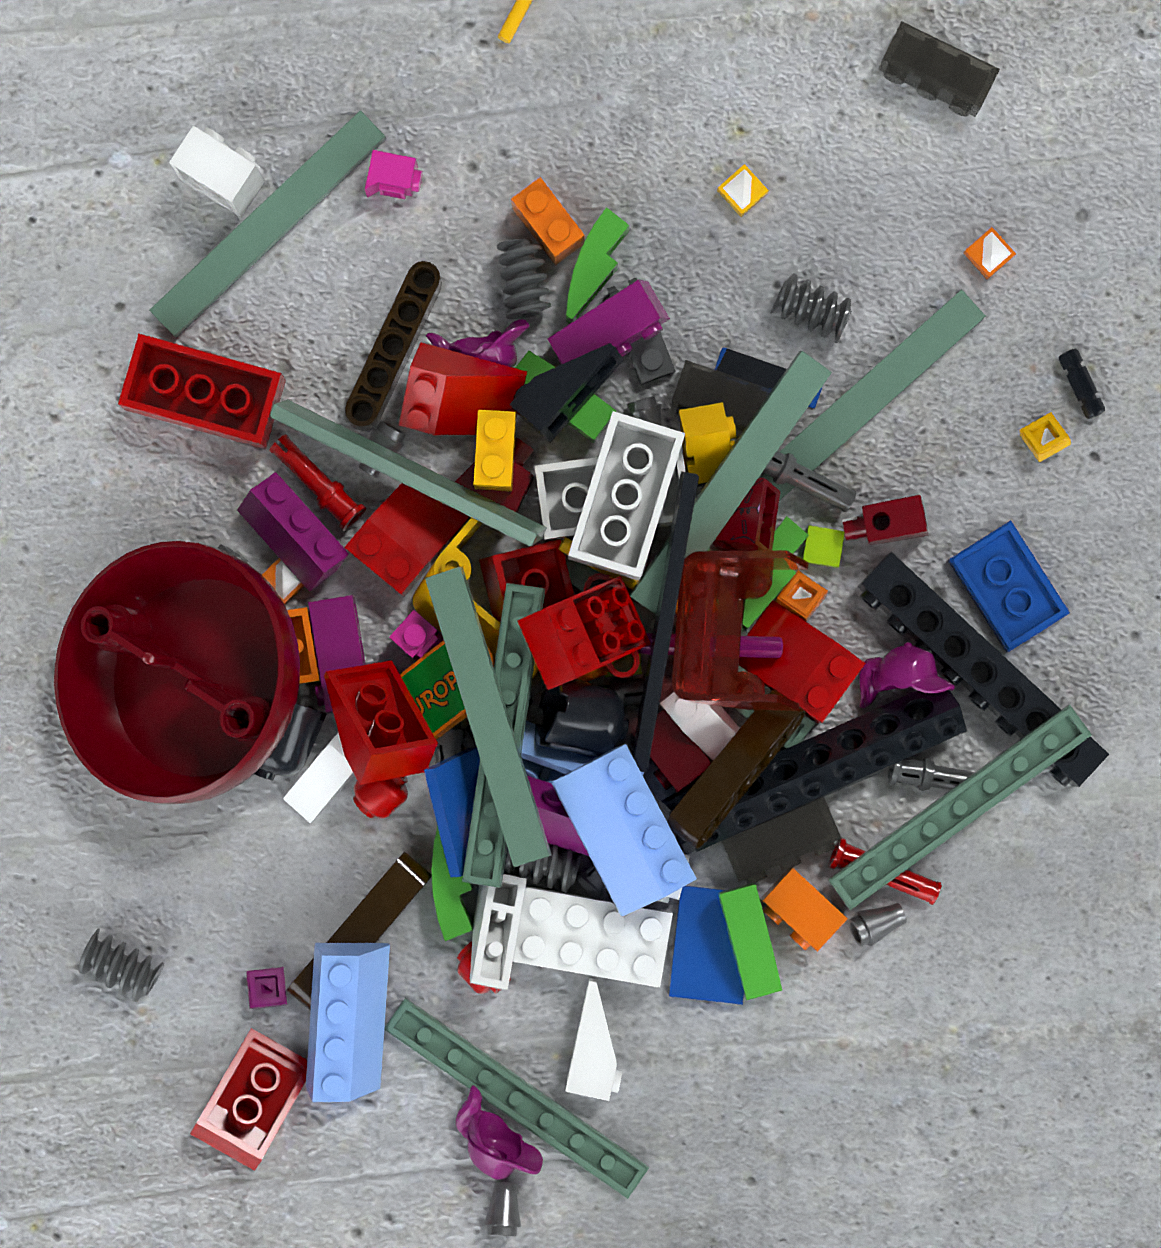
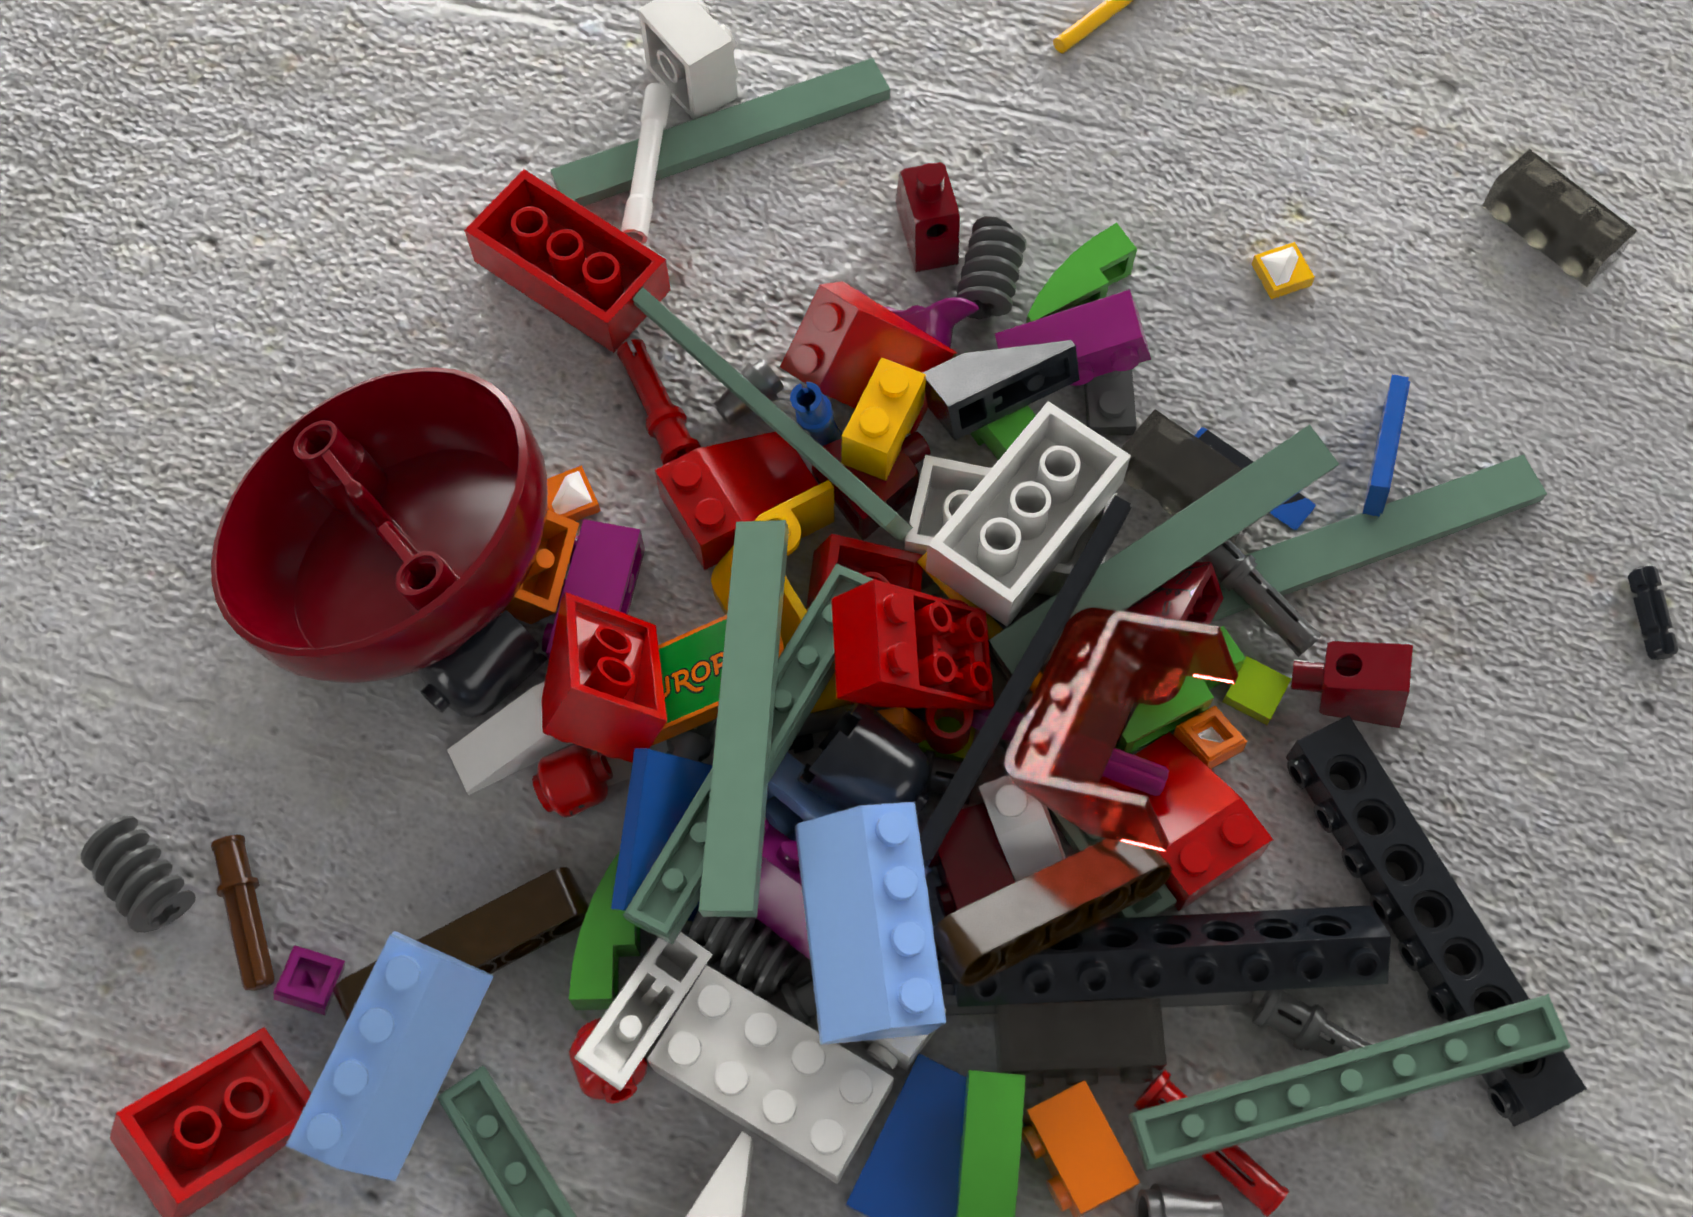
camera: 25 degrees right, 20 degrees down
magenta brick [237,472,349,592] -> none
dark brown beam [345,261,442,431] -> none
dark pink window [365,150,423,200] -> none
dark pink window [389,610,444,661] -> none
orange brick [511,177,585,266] -> none
yellow brick [679,402,736,484] -> none
dark grey piece [770,273,852,343] -> none
magenta hair [859,642,955,708] -> none
blue tile [948,520,1070,653] -> none
tile [963,227,1016,280] -> none
yellow tile [1019,412,1071,462] -> none
none -> reddish brown axle [211,835,275,991]
none -> white piece [621,83,672,244]
none -> blue pin [790,382,843,446]
none -> dark red torso [895,162,960,273]
none -> blue tile [1362,374,1410,517]

